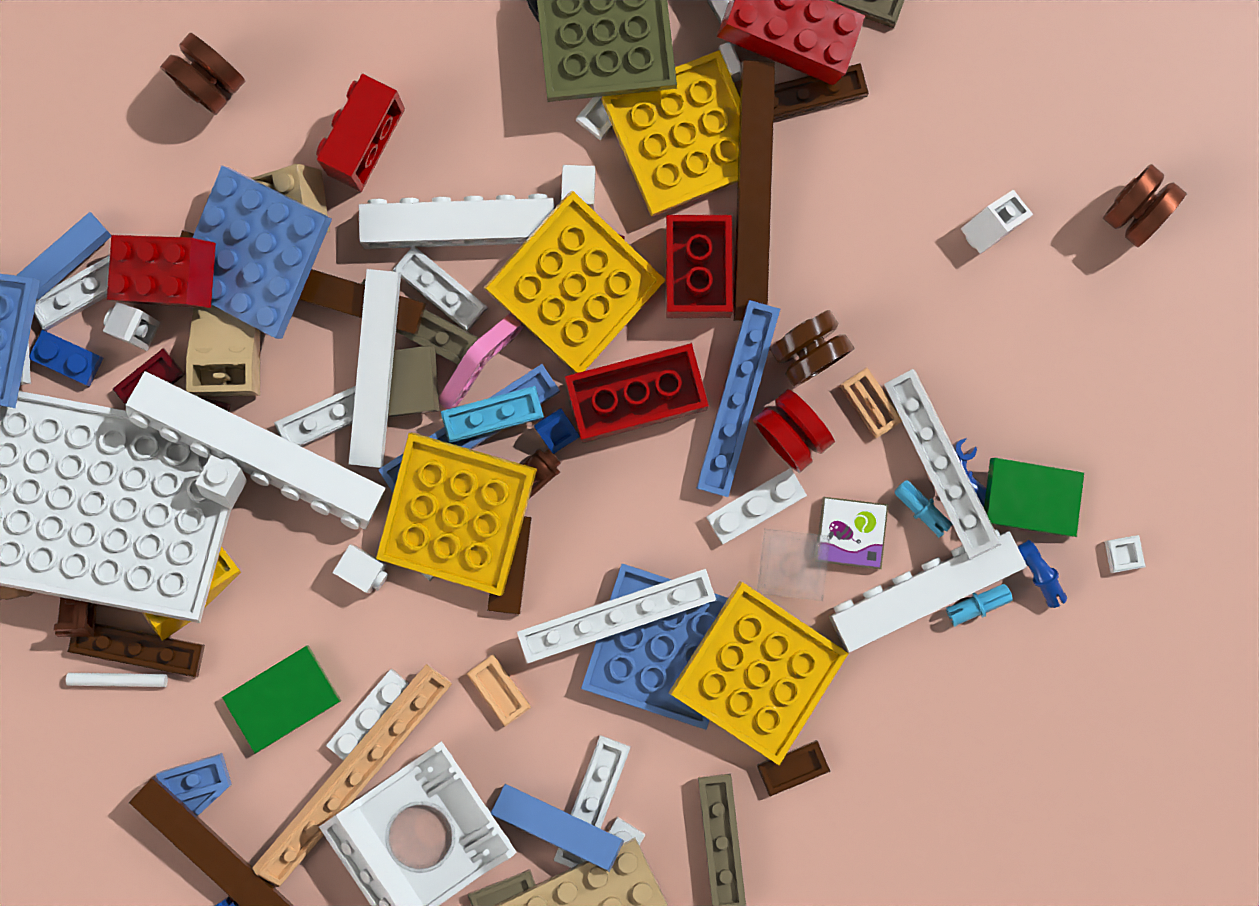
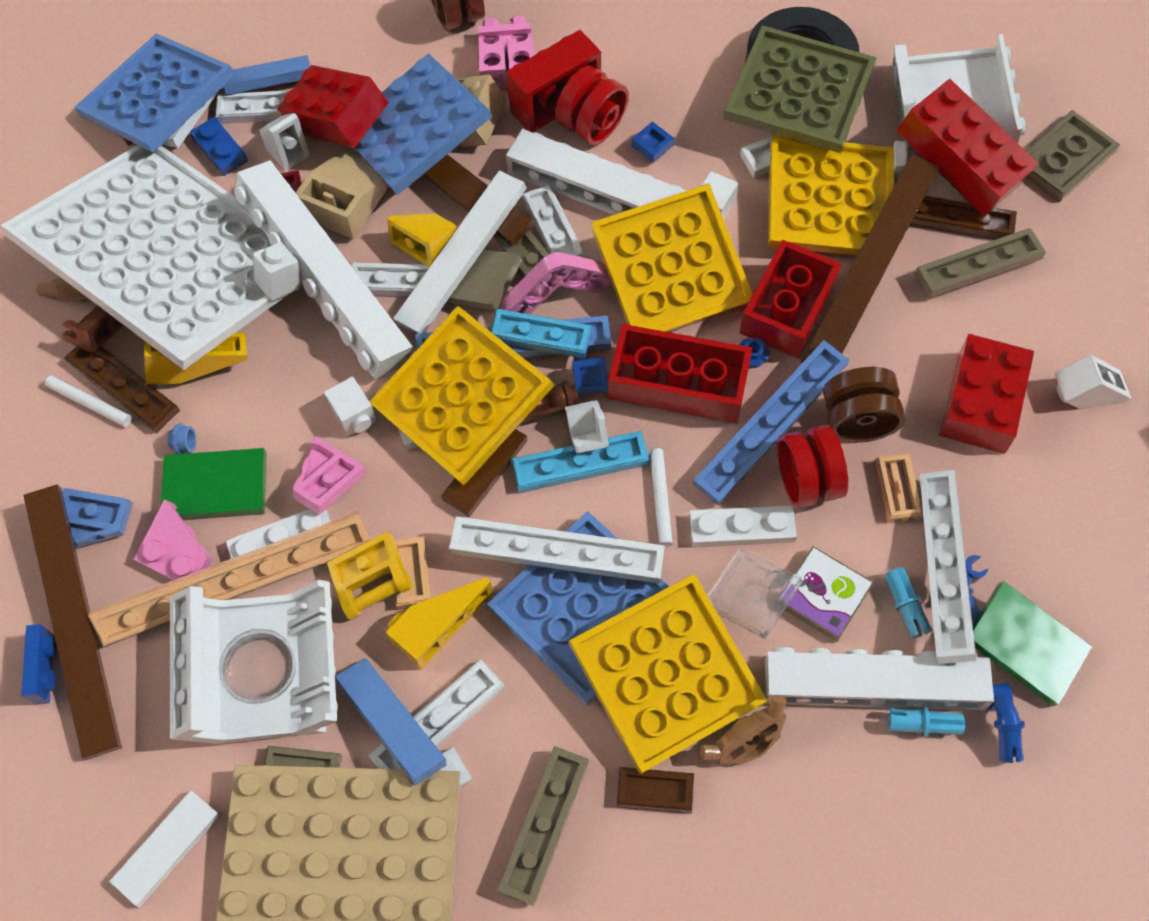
camera: 30 degrees right, 20 degrees down
white tile [1104,535,1145,573] -> none
none -> bright pink wing [133,500,212,580]
none -> medium blue plate [168,423,196,454]
none -> bright pink wing [293,436,365,515]
none -> yellow plate [327,531,413,620]
none -> yellow slope [386,213,457,267]
none -> yellow slope [386,577,493,670]
none -> bright pink hips [478,16,534,91]
none -> medium azure tile [511,431,649,493]
none -> red wheel [555,65,629,145]
none -> white panel [565,400,609,453]
none -> blue plate [632,122,674,163]
none -> white bar [650,448,673,547]
none -> medium nougat piece [699,695,787,765]
none -> blue plate [739,338,770,368]
none -> dark tan plate [915,228,1046,299]
none -> red brick [939,333,1034,454]

